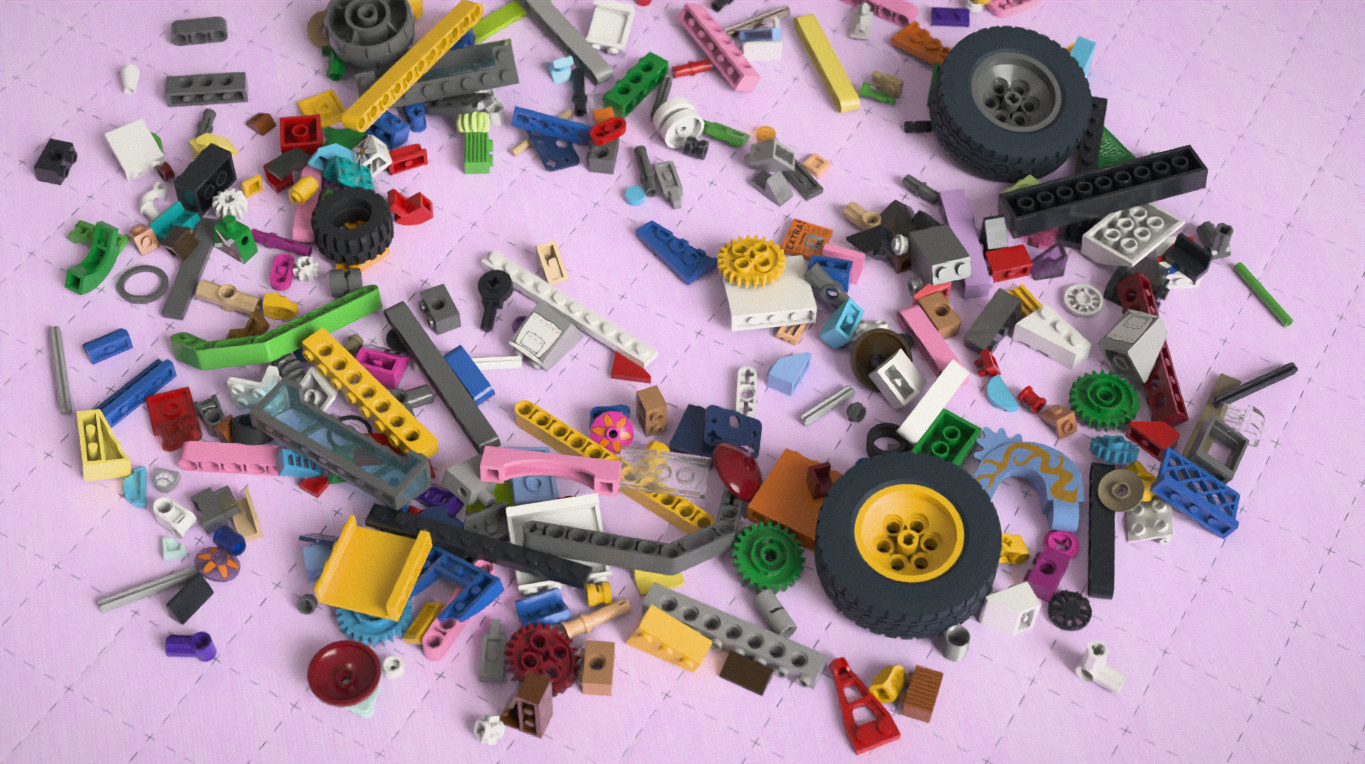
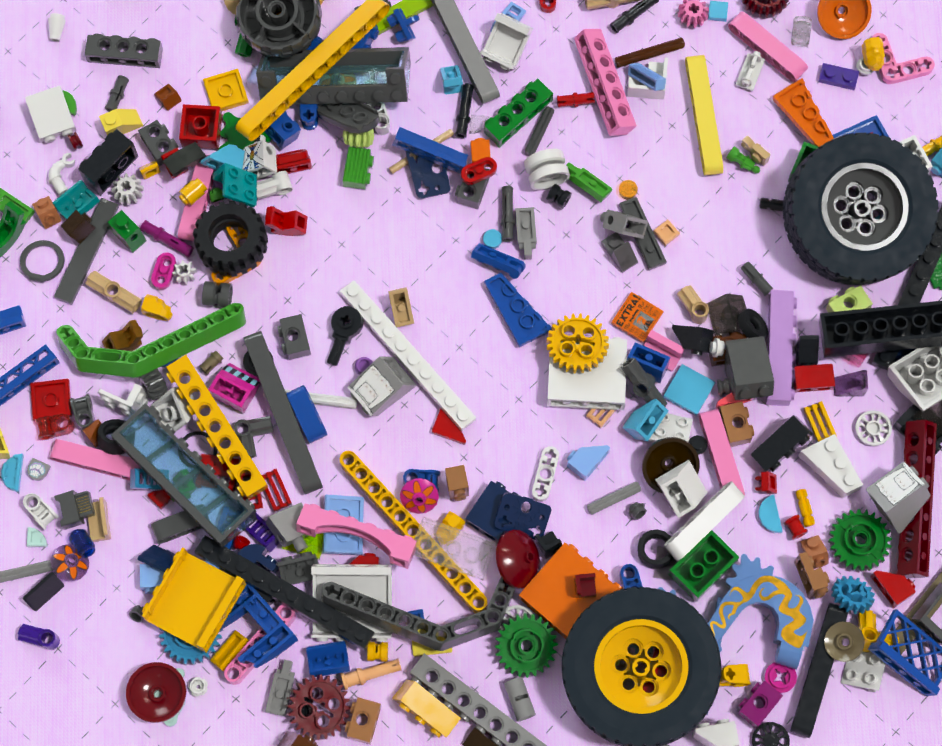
camera: 15 degrees right, 20 degrees up
none -> dark grey brick [138,120,179,167]
none -> dark grey beam [151,505,210,544]
none -> white piece [257,171,293,200]
none -> red tile [262,468,292,512]
none -> blue hips [387,8,420,42]
none -> blue plate [471,243,526,279]
none -> black panel [535,531,562,558]
none -> medium azure tile [663,364,716,416]
none -> medium nougat plate [794,551,830,599]
none -> yellow axle [796,489,815,527]

